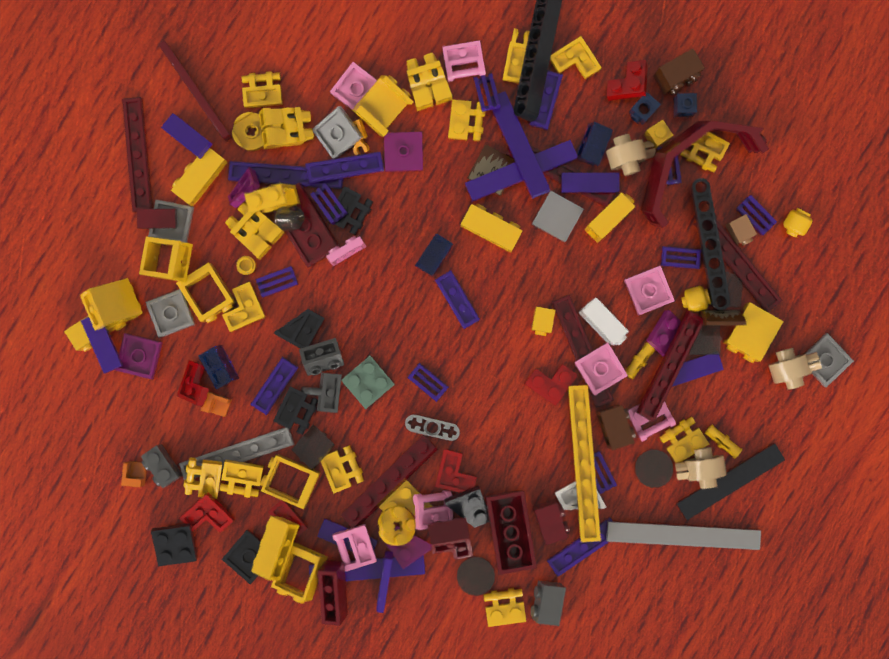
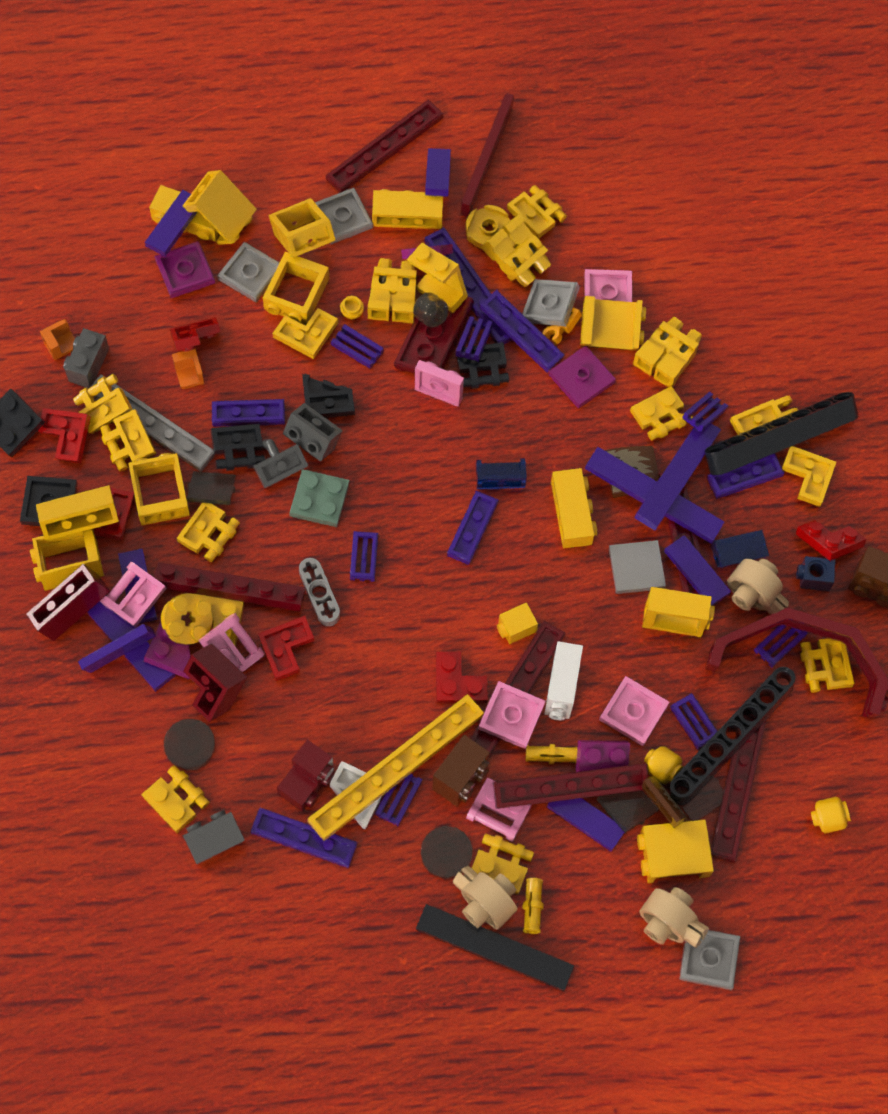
camera: 40 degrees right, 20 degrees down
dark red tile [137,209,177,229] -> none
clear blue hinge [198,345,239,390] -> none
bright pink plate [442,41,486,82] -> none
black wing [444,486,490,528] -> none
dark red brick [486,490,537,575] -> none
light grey tile [606,521,761,550] -> none
yellow brick [643,120,674,149] -> none
dark blue brick [673,93,697,117] -> none
medium nougat brick [725,214,757,246] -> none
dark purple tile [736,195,777,236] -> none

